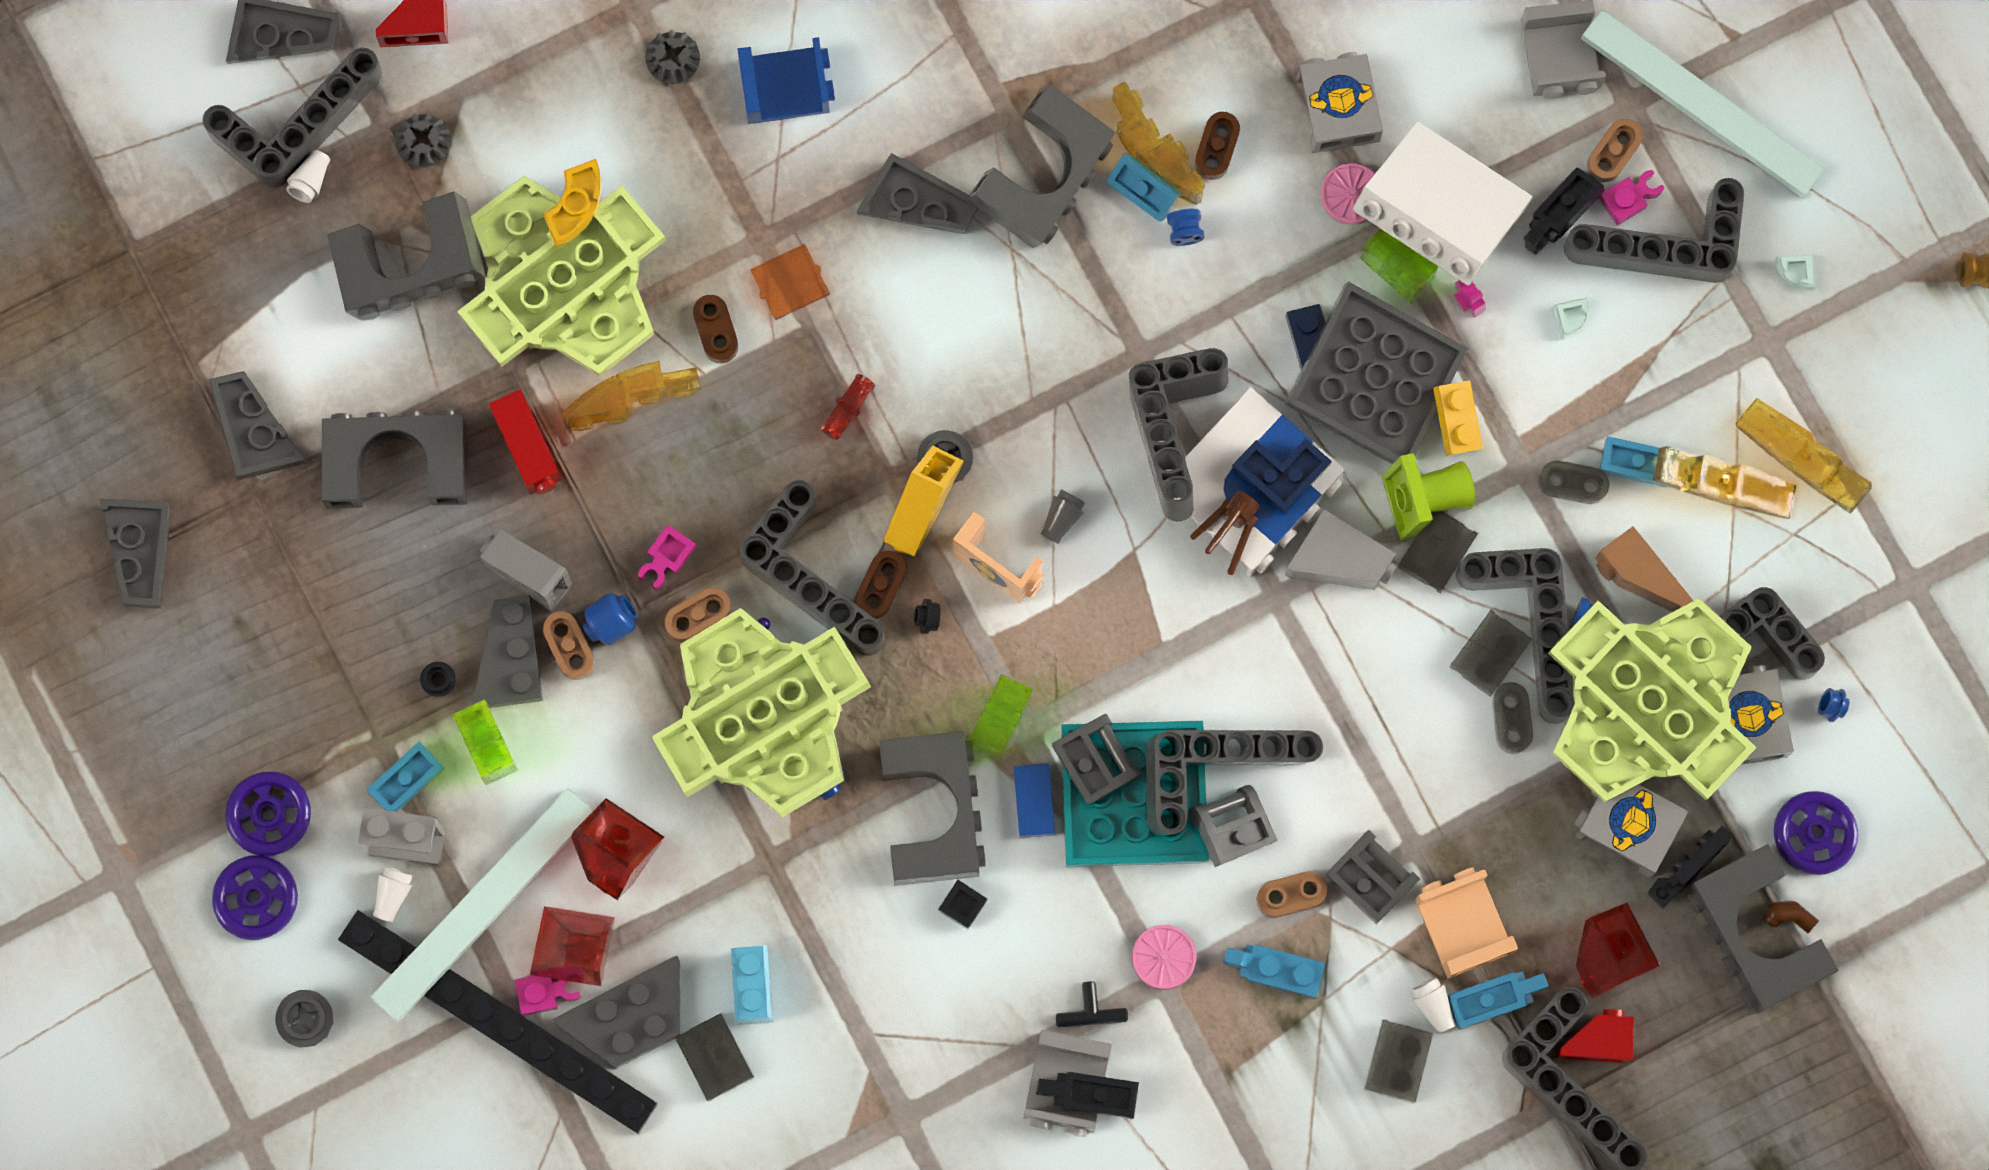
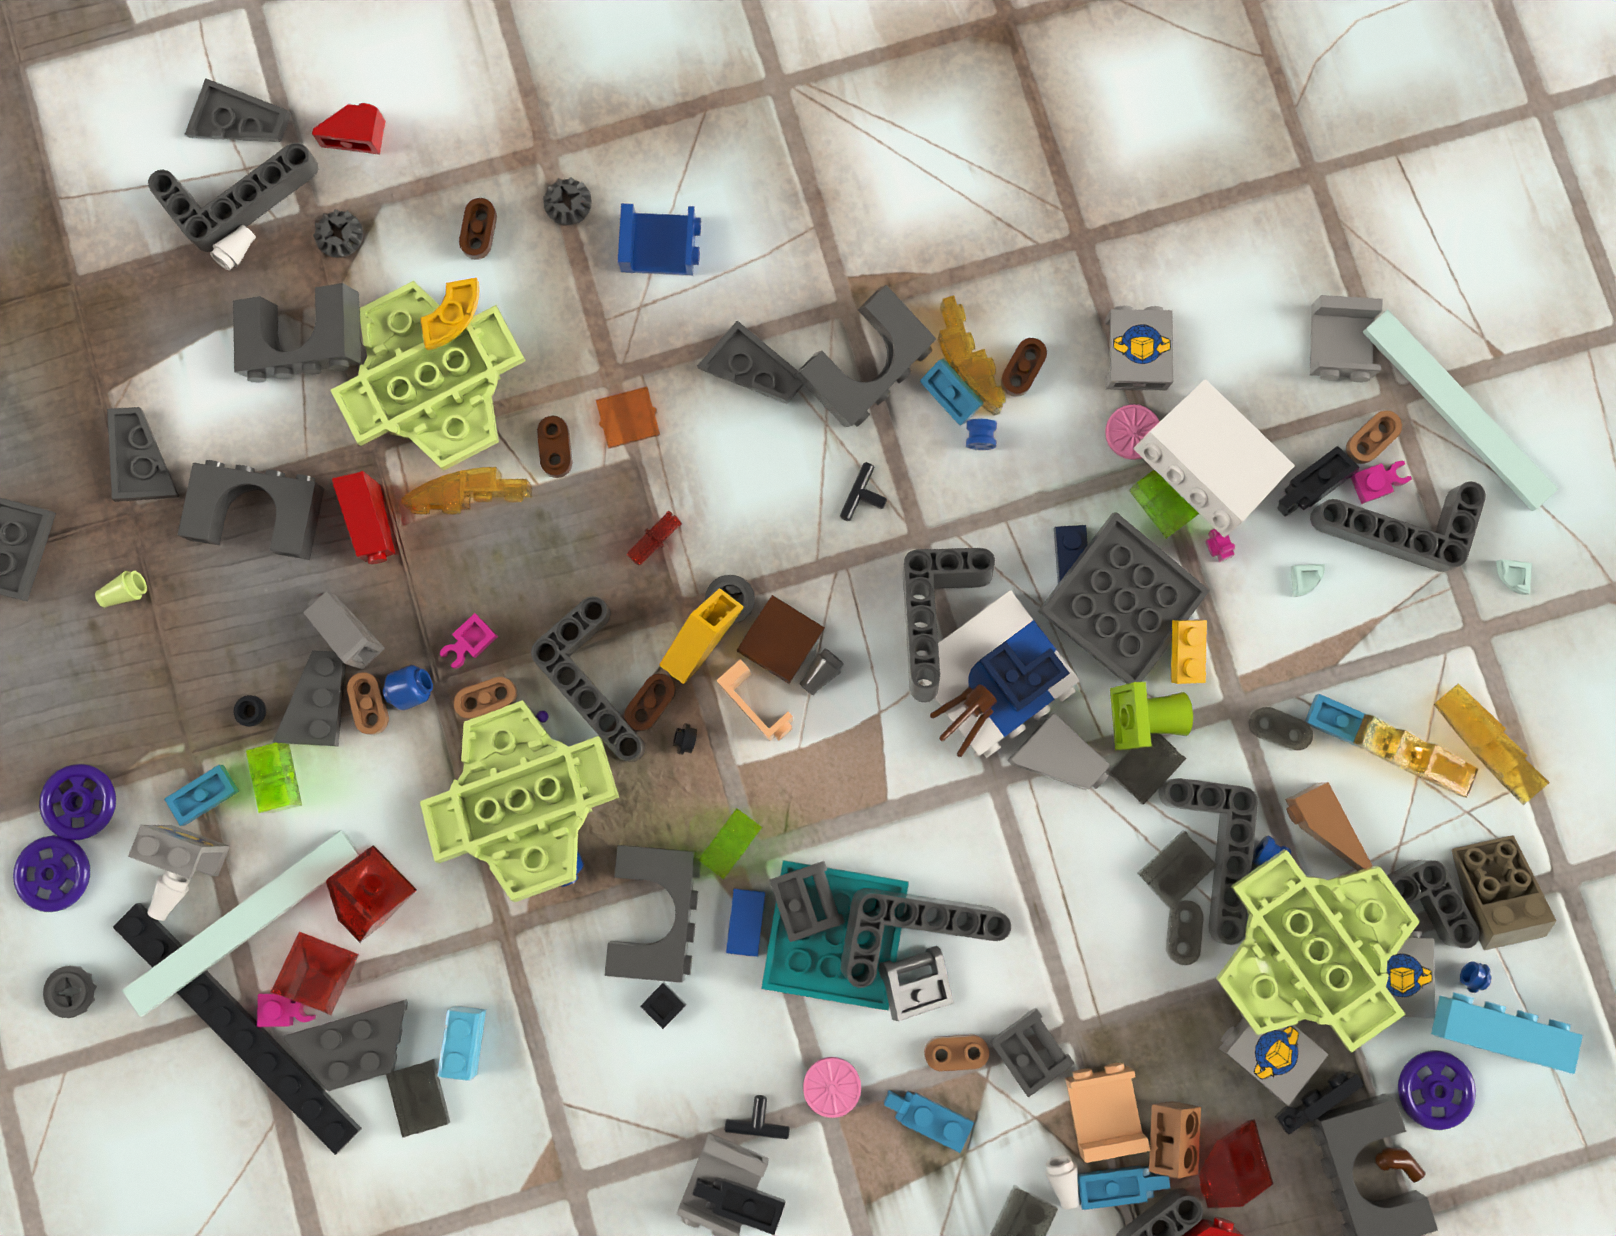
camera: 15 degrees right, 5 degrees up
none -> yellowish green cone [95,571,147,608]
none -> reddish brown plate [459,198,497,260]
none -> reddish brown slope [737,595,825,684]
none -> black piece [840,462,887,521]
none -> medium nougat brick [1149,1101,1201,1179]
none -> medium azure wedge [1431,992,1583,1074]
none -> dark tan slope [1452,835,1557,951]

